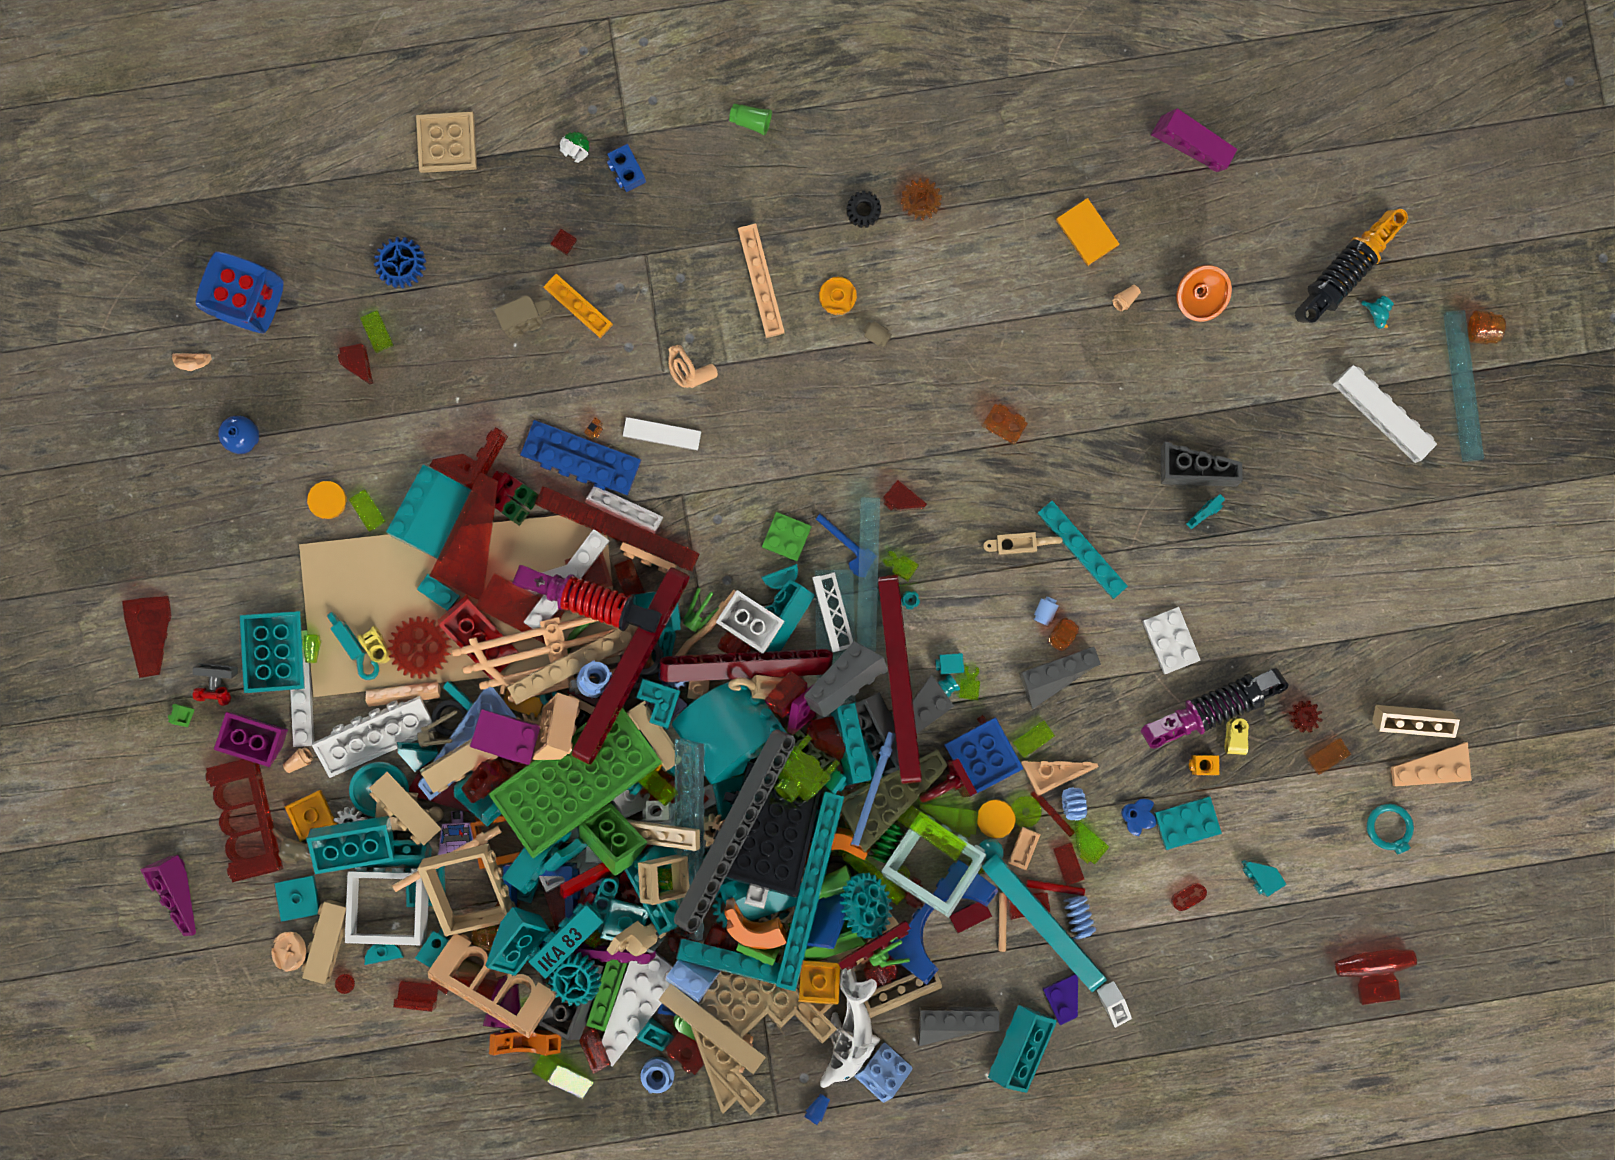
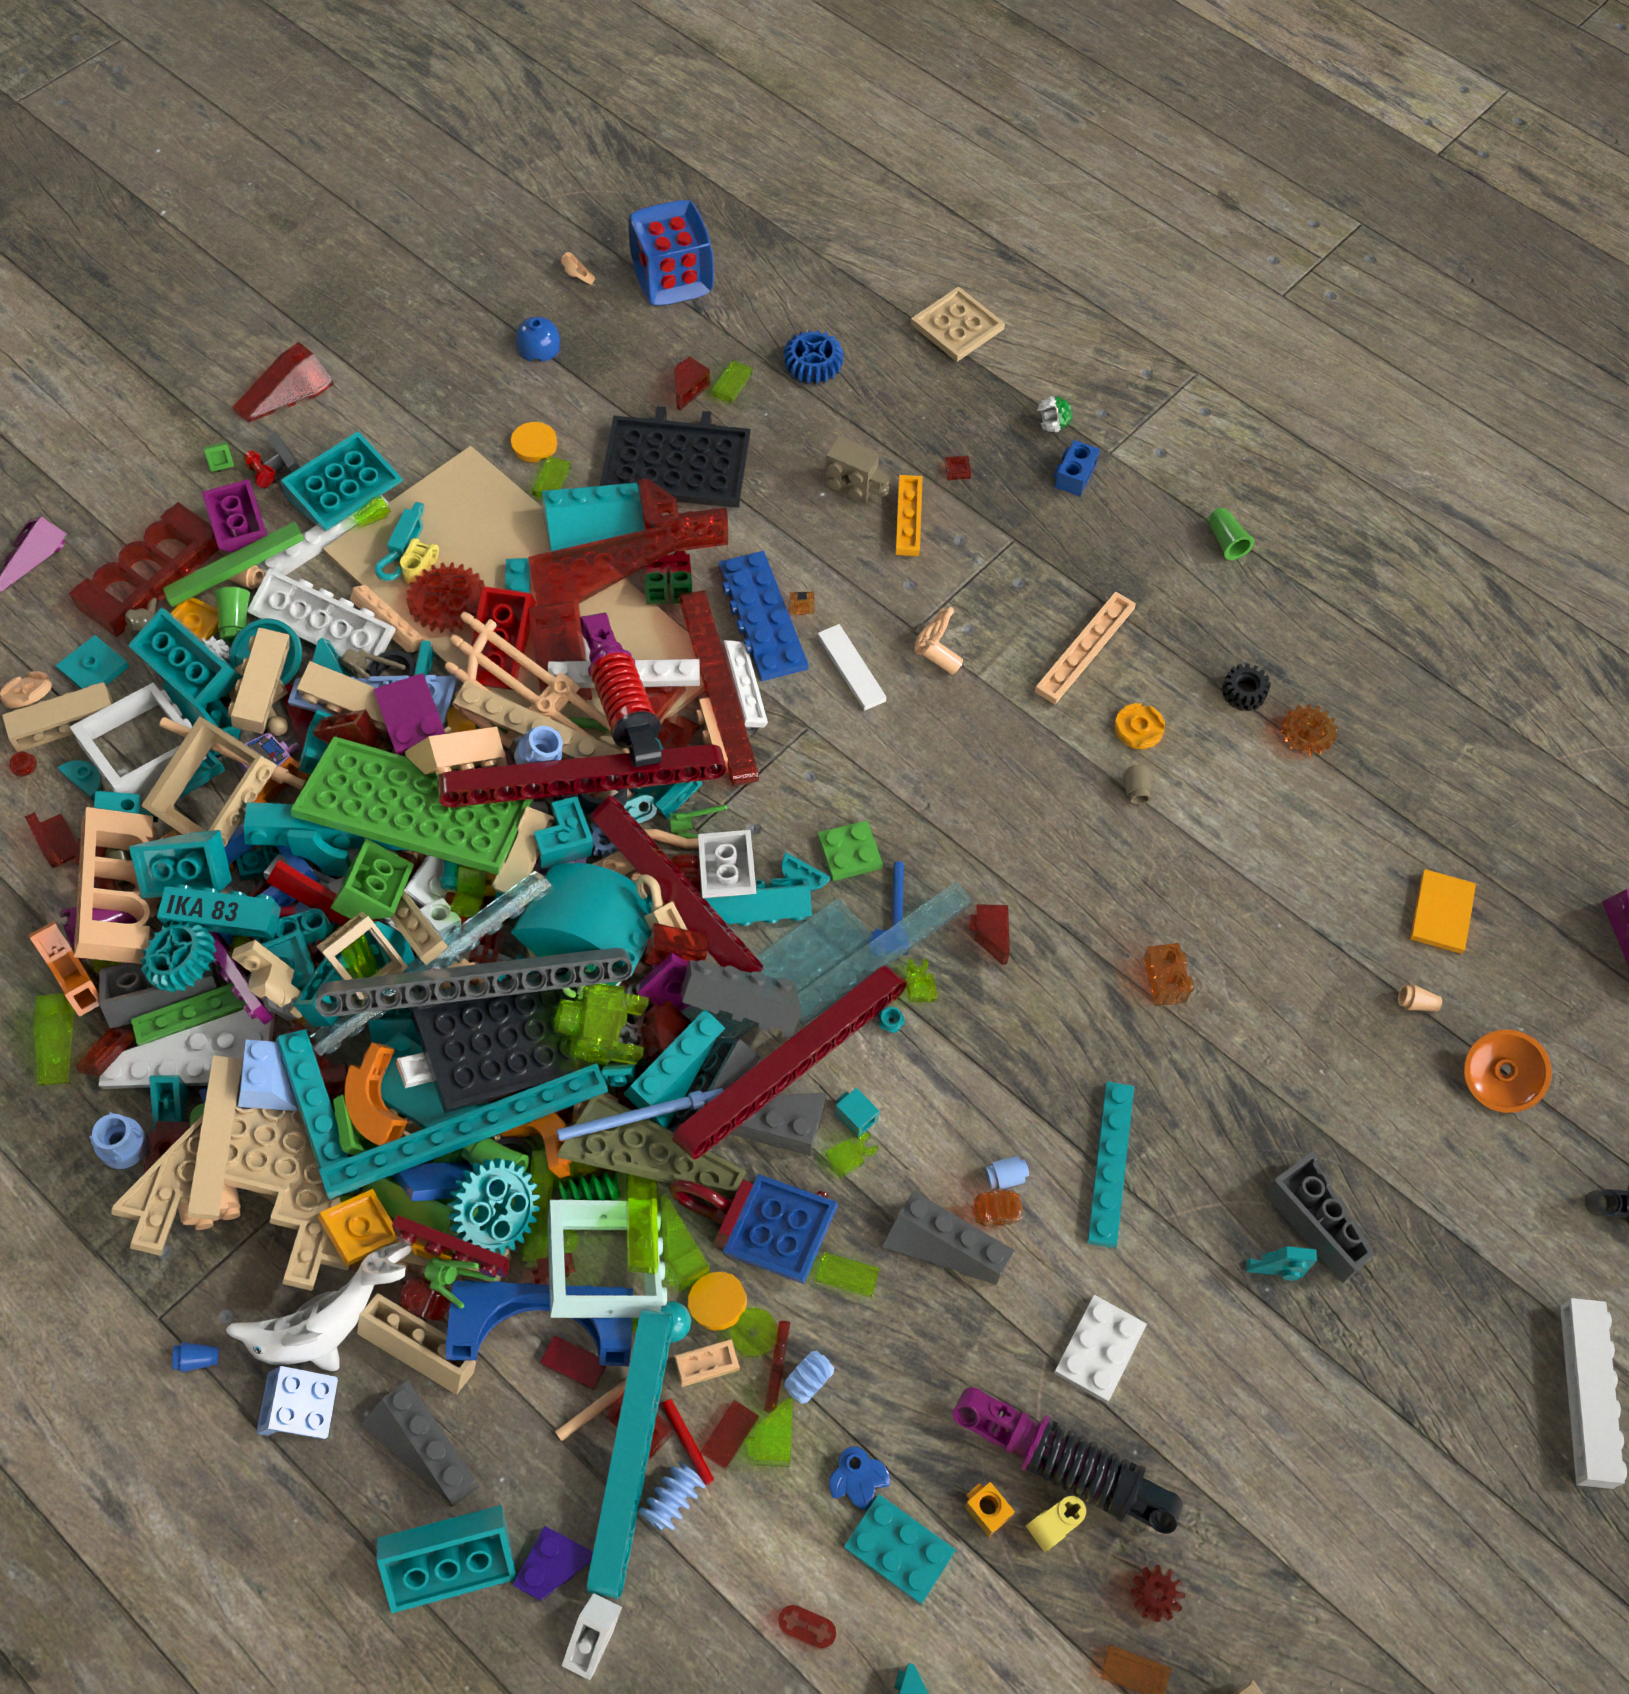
camera: 55 degrees right, 25 degrees down
white fence [812,572,853,653] -> none
teal wheel [937,674,960,698] -> none
tan piece [983,532,1063,555] -> none
light nougat wing [1021,761,1099,796] -> none
none -> bright green tile [163,521,305,607]
none -> bright green plant [214,587,250,644]
none -> black hinge [600,406,751,508]

